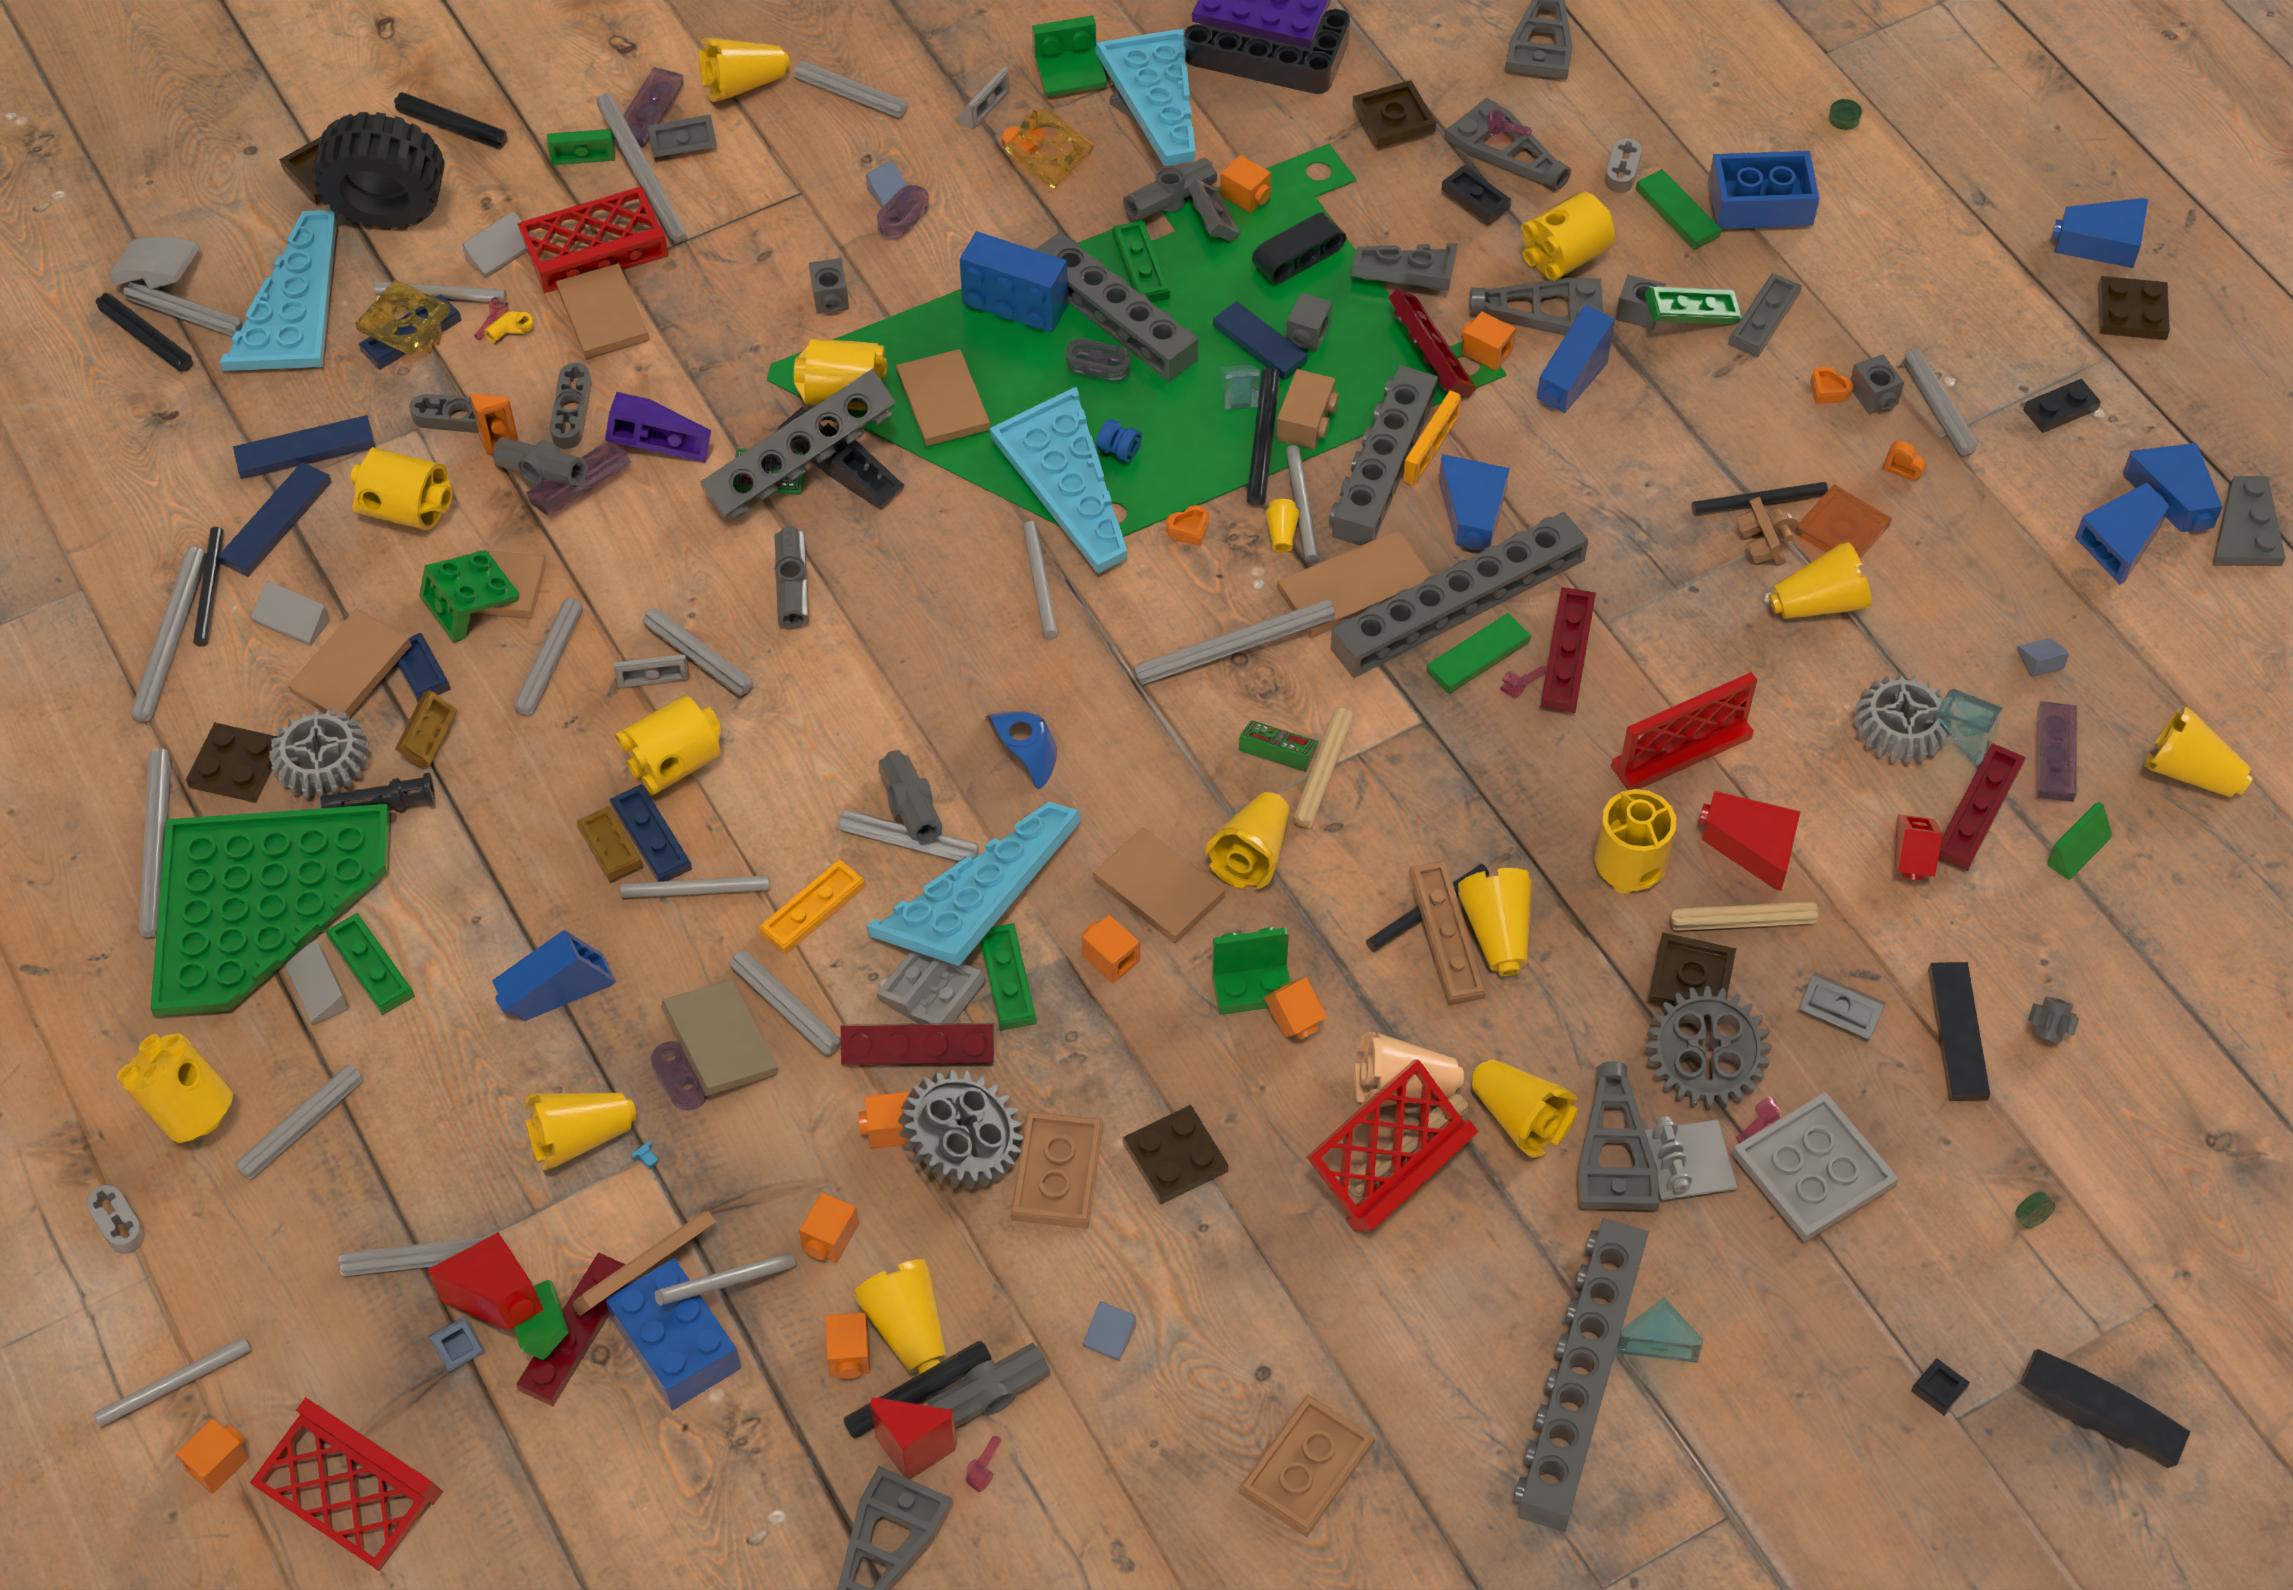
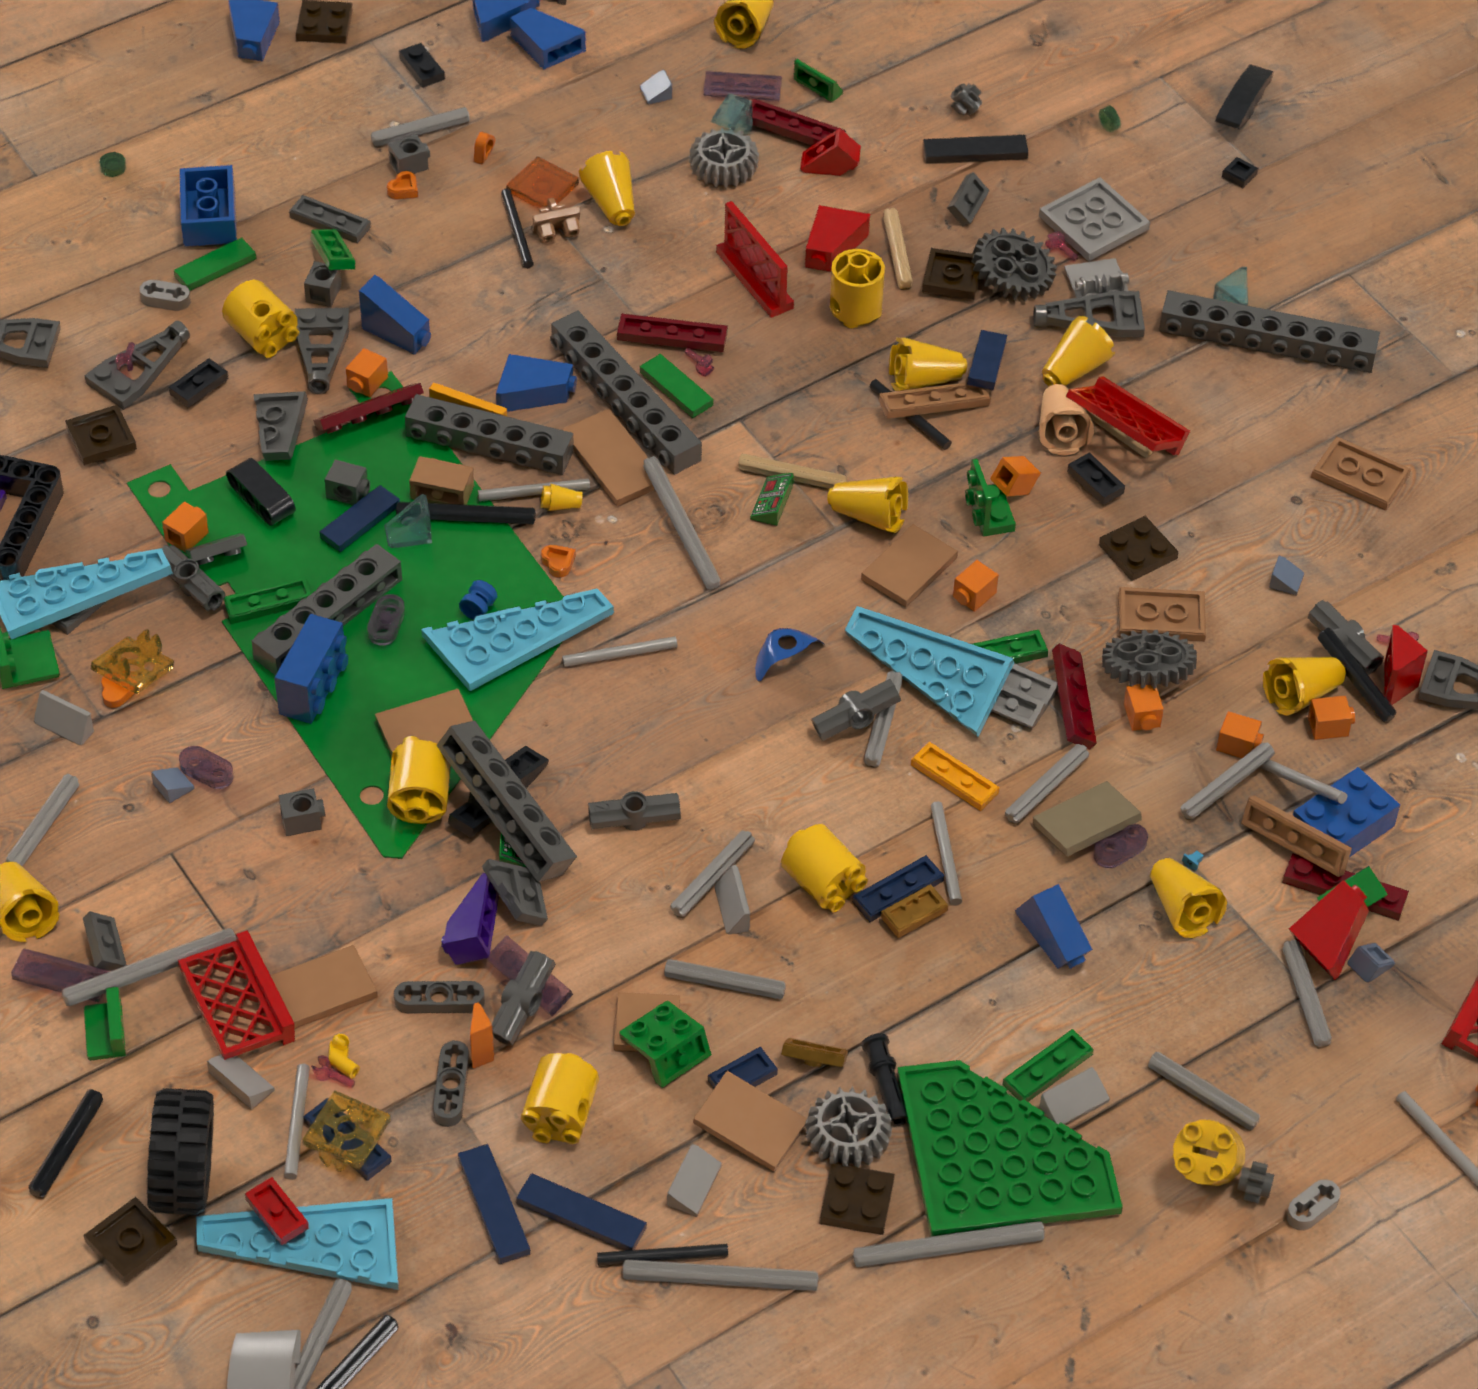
camera: 95 degrees left, 5 degrees down
none -> red plate [245,1177,309,1245]
none -> dark grey wing [482,859,548,926]
none -> dark blue tile [967,330,1007,390]
none -> black plate [1067,452,1125,505]
none -> light grey axle [1180,742,1275,819]
none -> dark grey gear [1237,1161,1274,1204]

